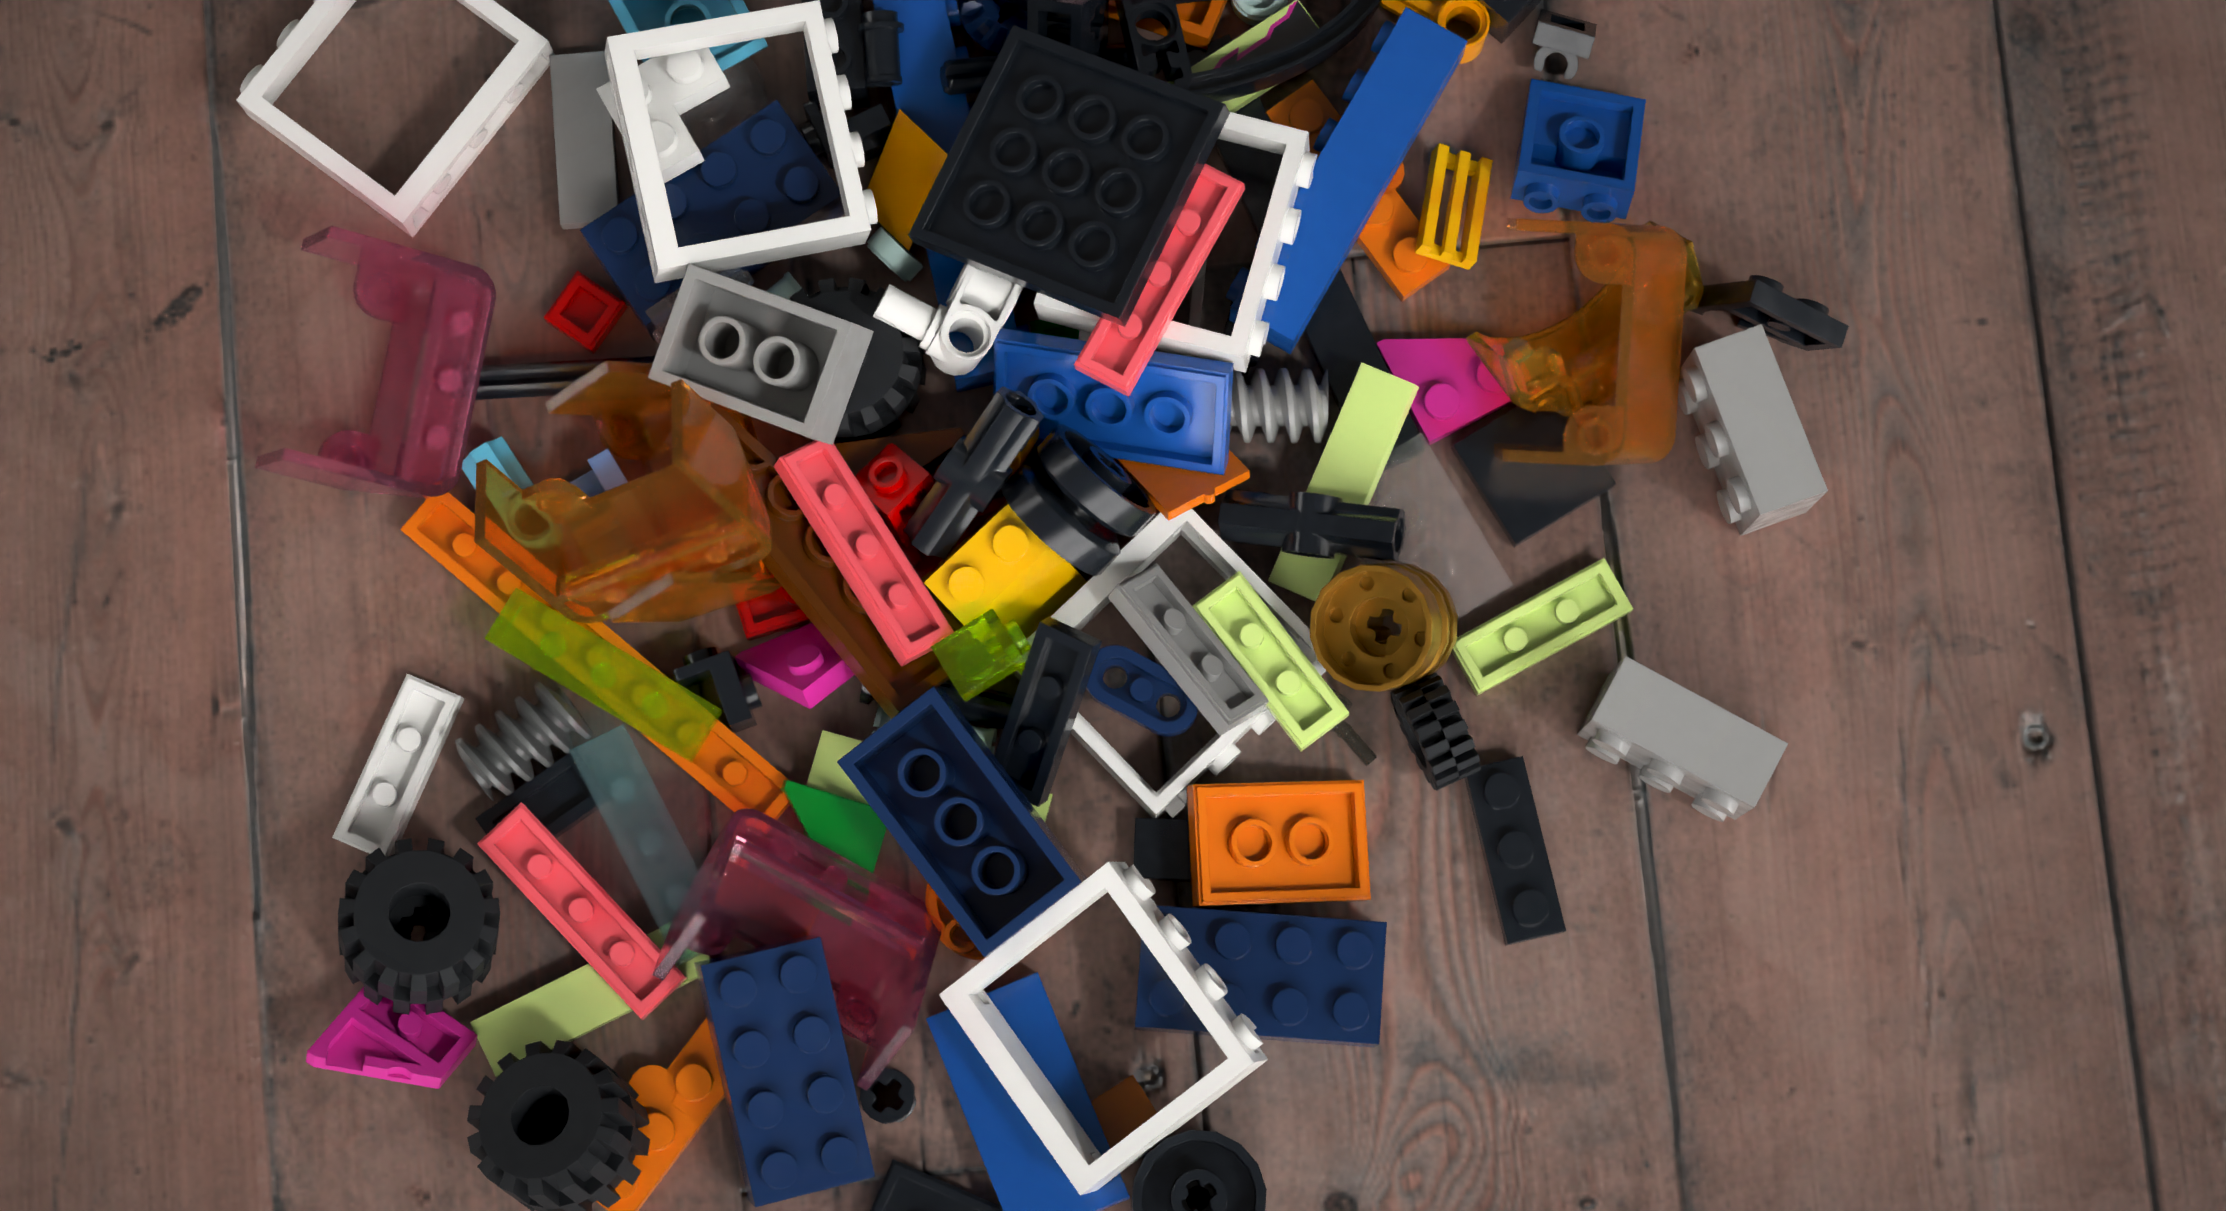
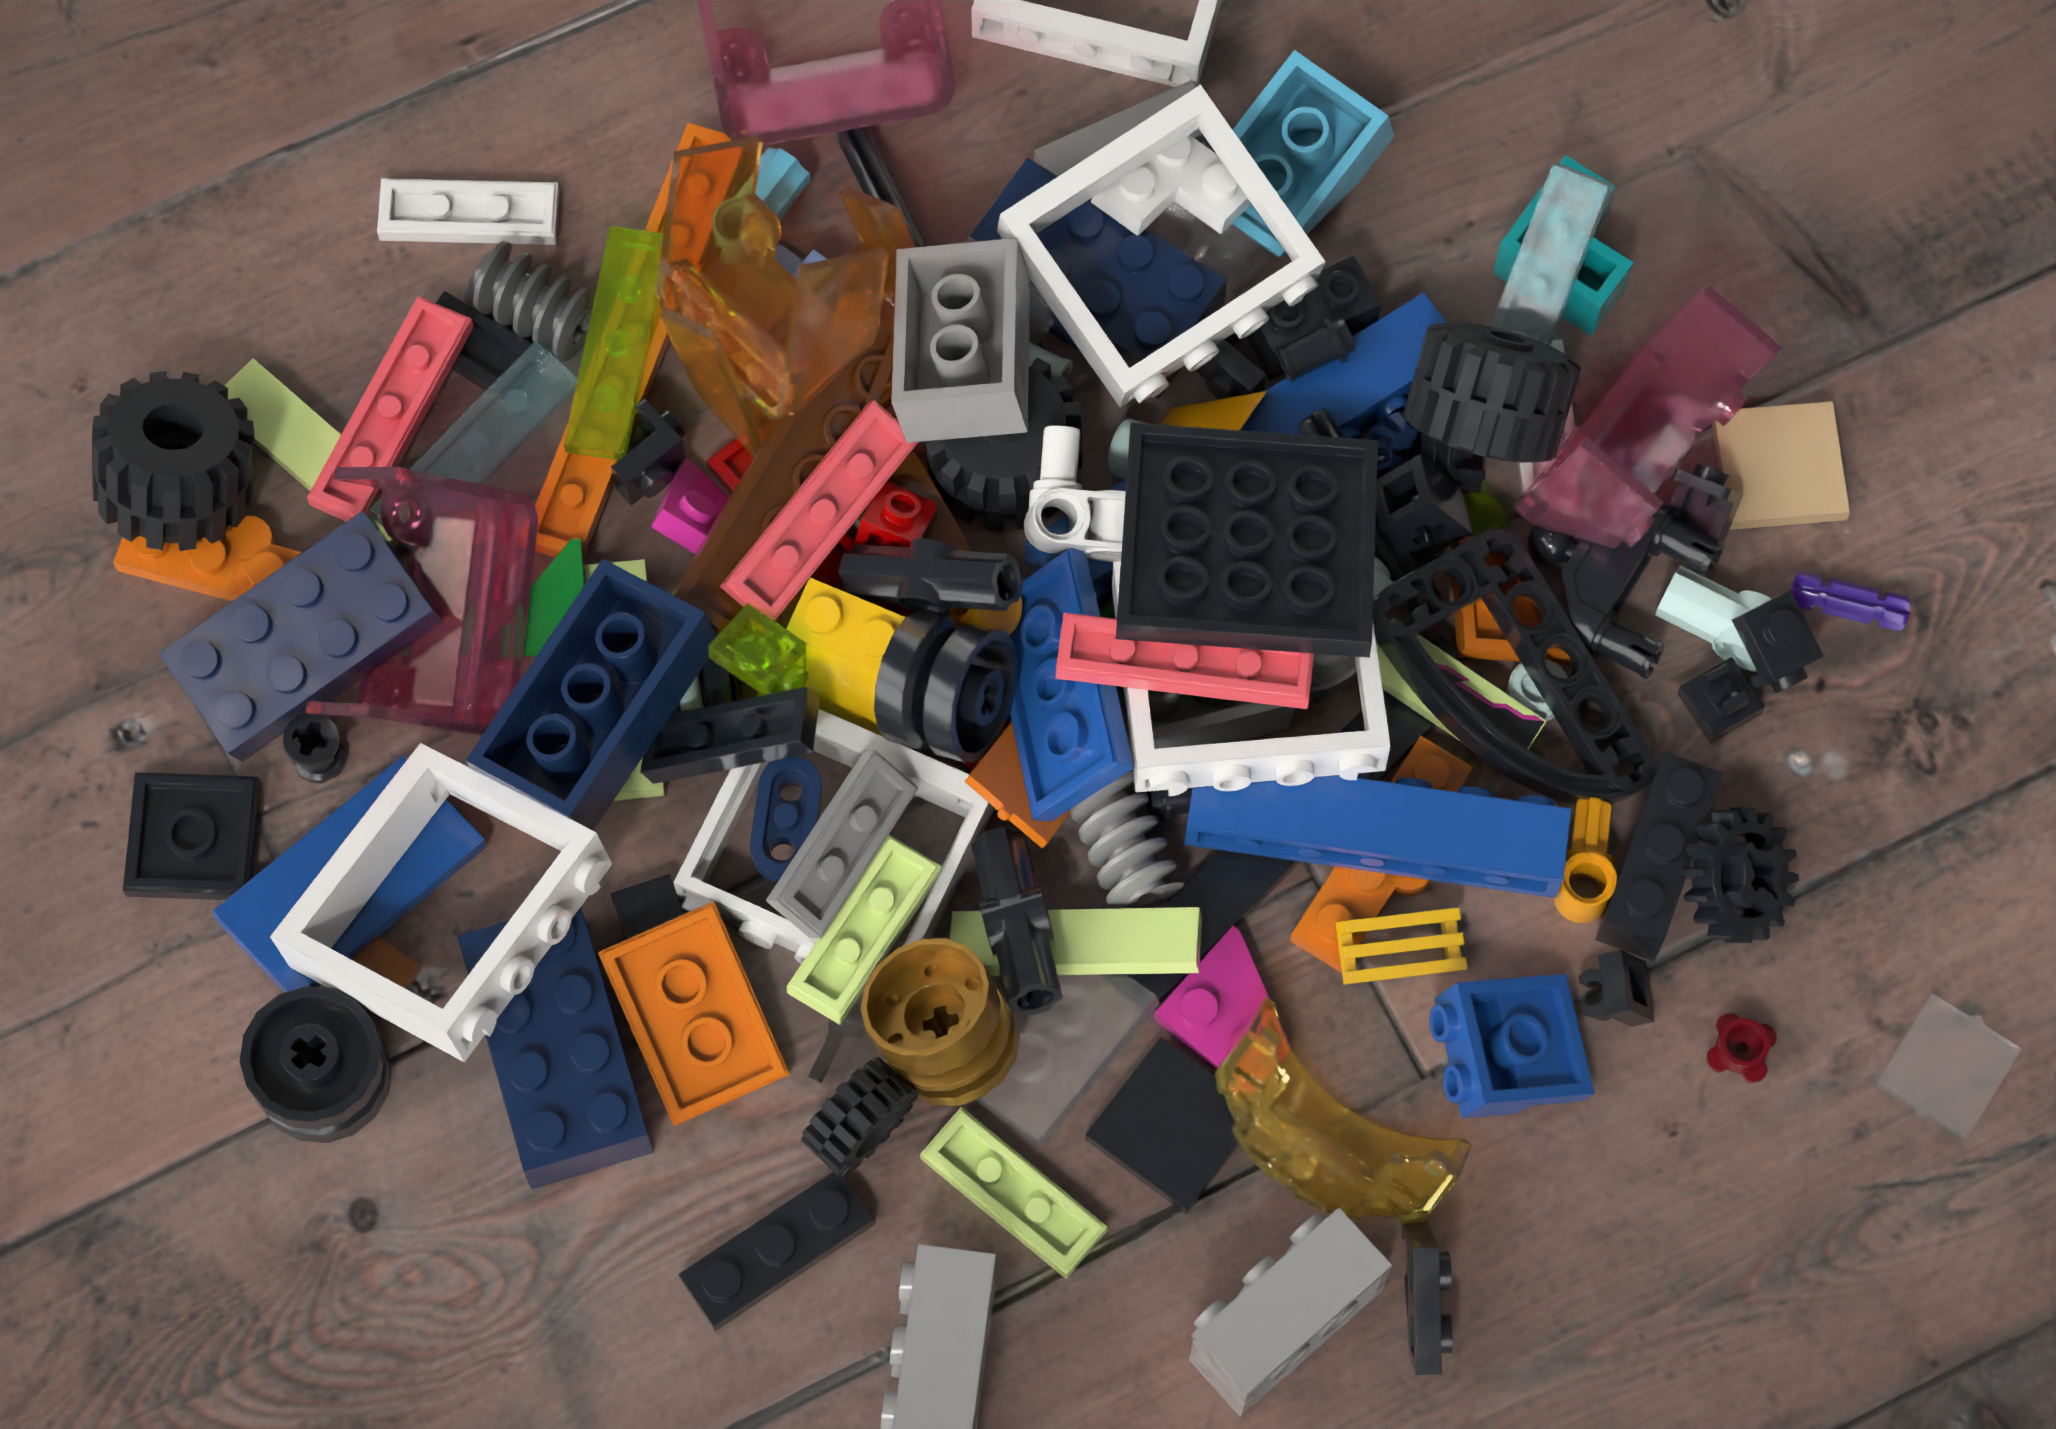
camera: 70 degrees right, 10 degrees down
dark pink wing [306,987,478,1089] -> none
black wheel [338,838,500,1015] -> none
red tile [543,270,628,354] -> none
clear orange windscreen [1494,218,1687,466] -> none

